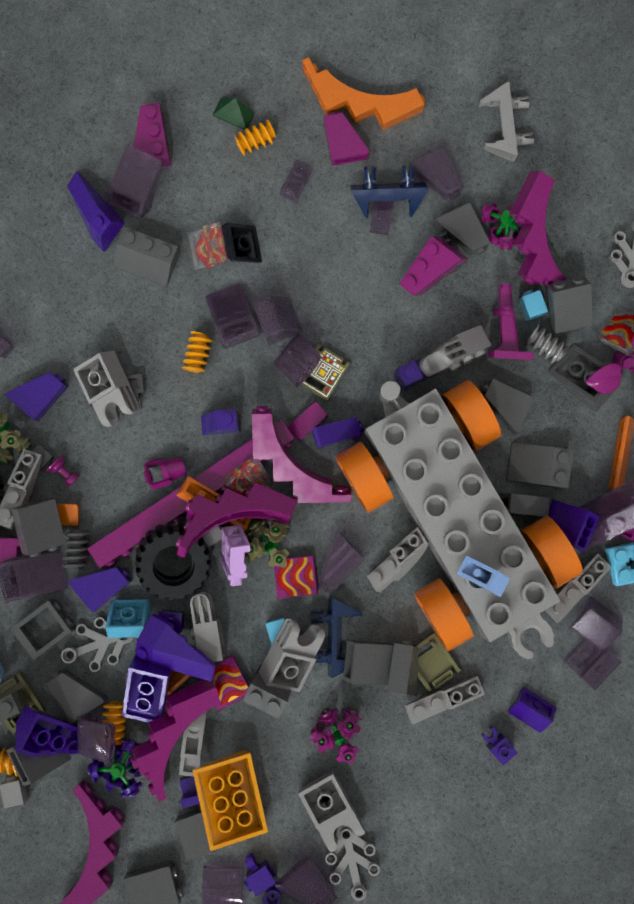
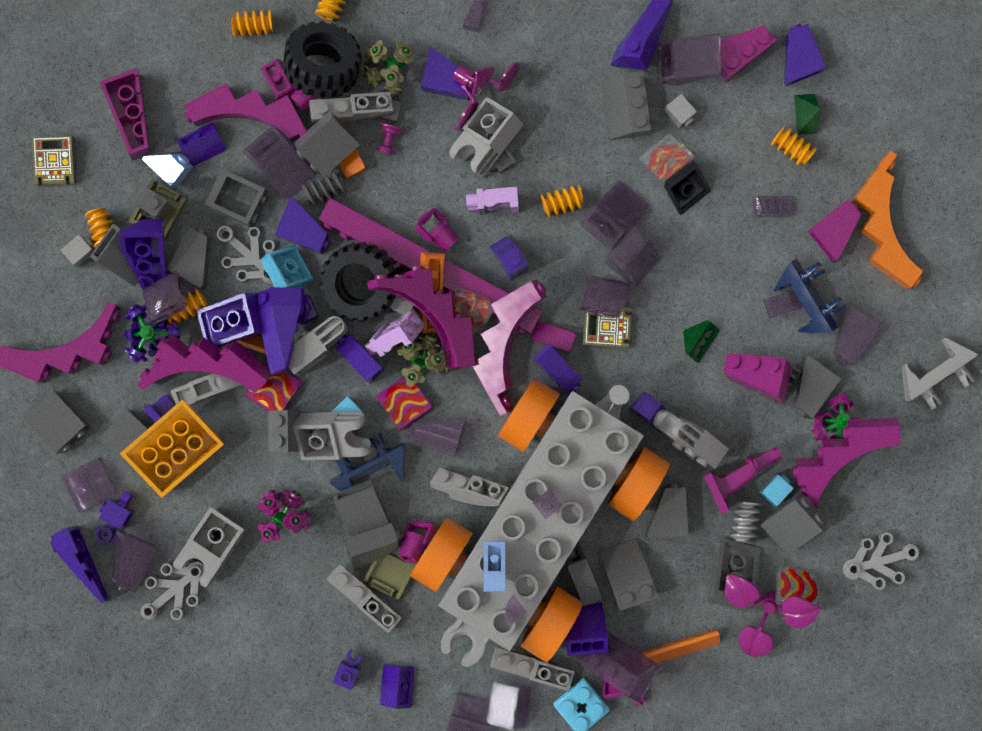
camera: 65 degrees right, 0 degrees up
none -> dark purple slope [336,334,385,384]
none -> magenta piece [398,521,436,564]
none -> magenta plant [453,61,519,130]
none -> lavender hips [466,187,519,215]
none -> clear purple tile [505,594,527,625]
none -> clear purple brick [532,489,562,519]
none -> light grey brick [664,94,697,128]
none -> dark green slope [683,320,720,364]
none -> dark purple slope [784,24,826,87]

